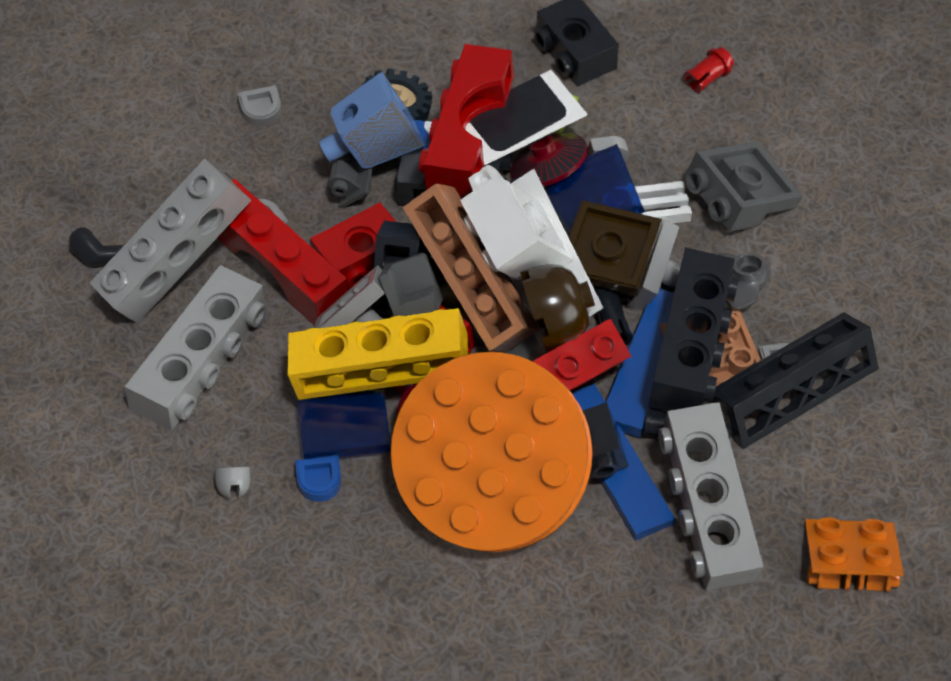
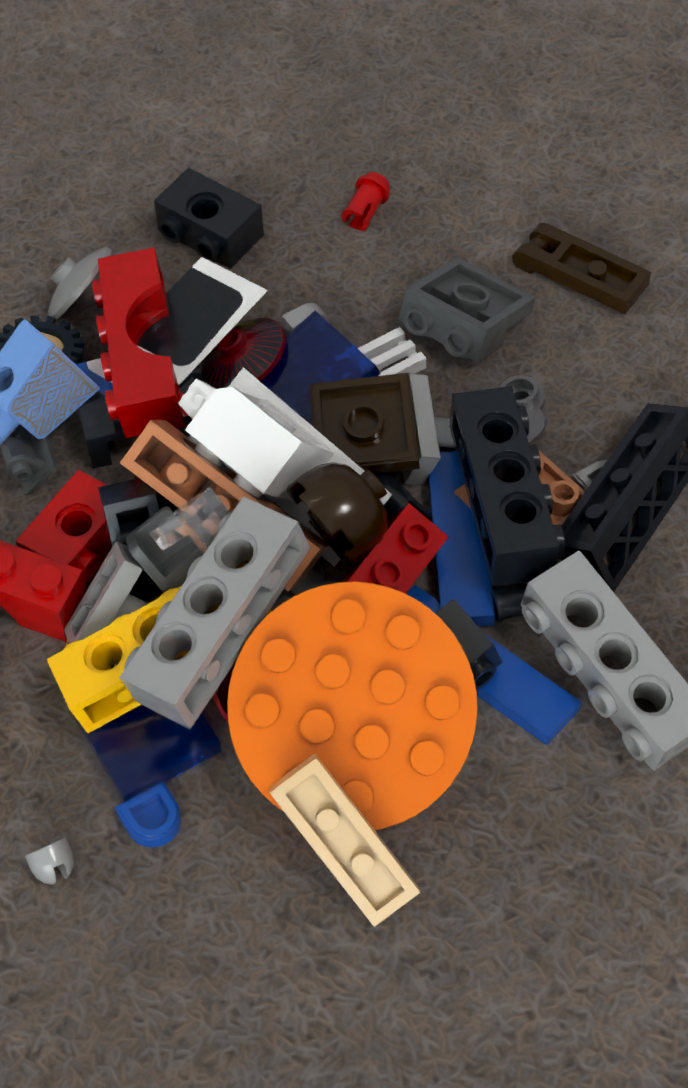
camera: 20 degrees left, 0 degrees up
none -> light grey dish [47,246,112,320]
none -> light grey brick [119,496,311,729]
none -> clear panel [150,487,230,554]
none -> tan plate [269,753,421,927]
none -> dark brown plate [512,223,651,314]

